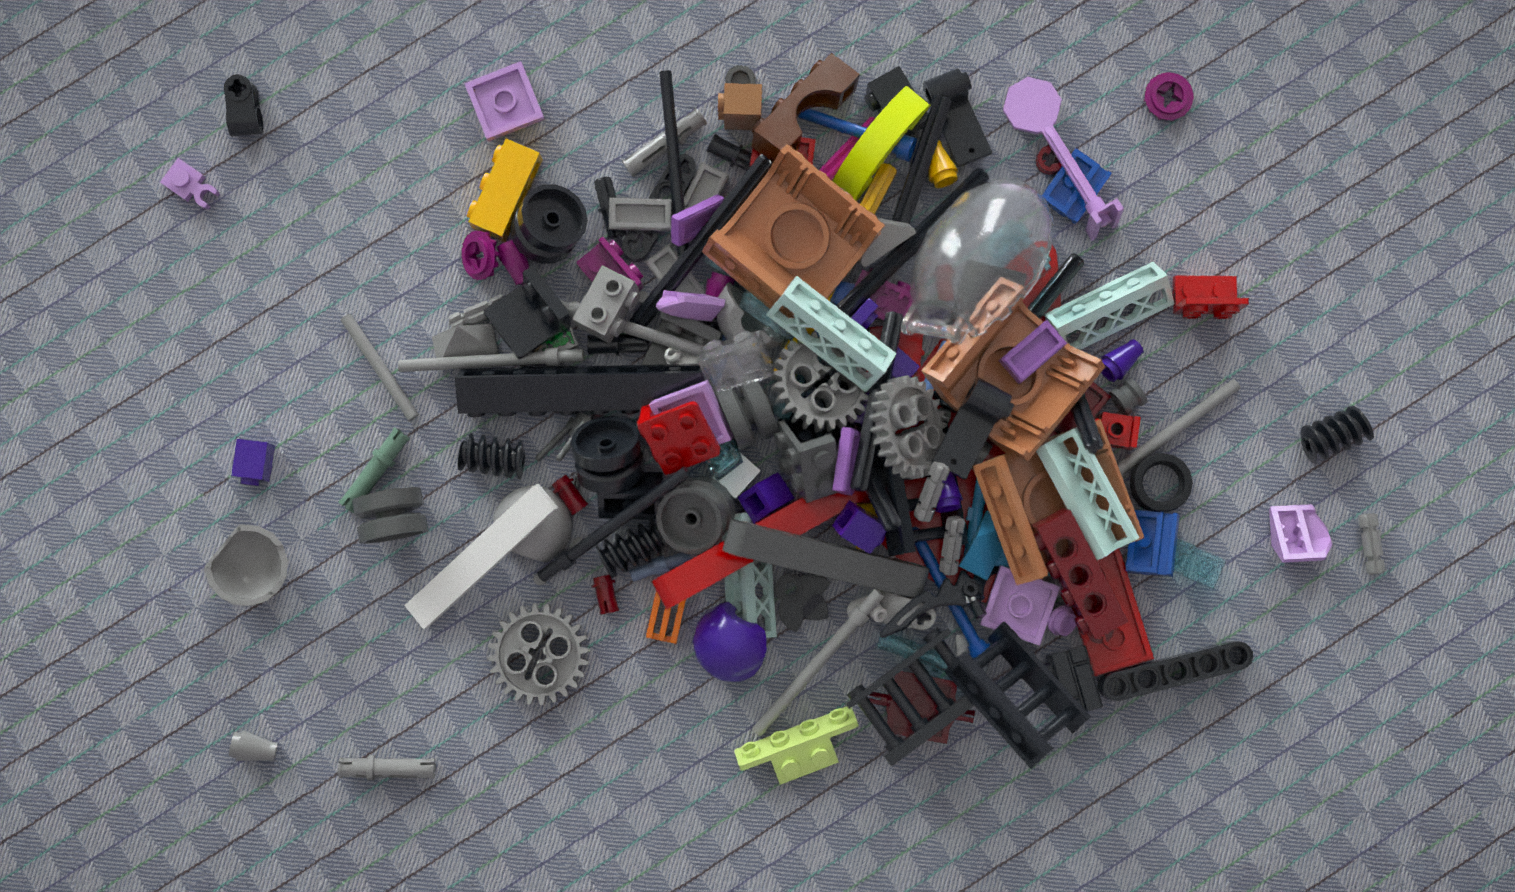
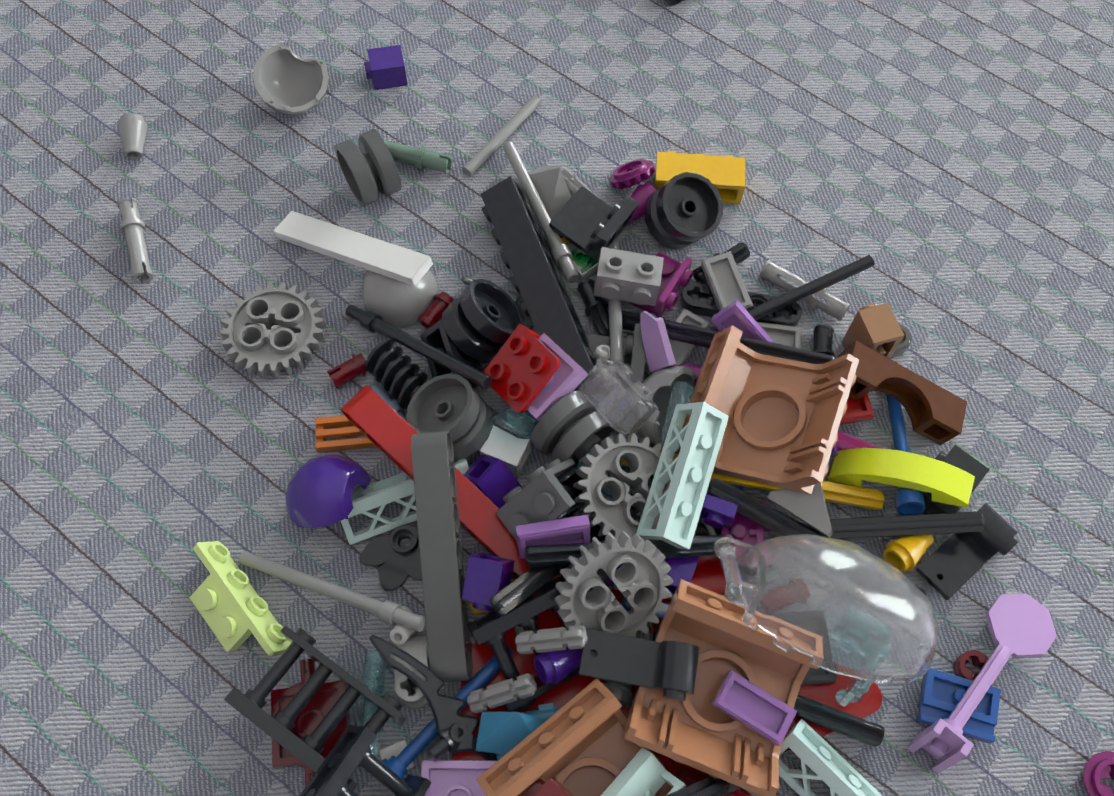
camera: 70 degrees right, 20 degrees down
black piece [458,433,525,480] -> none
lavender plate [464,61,545,142] -> none

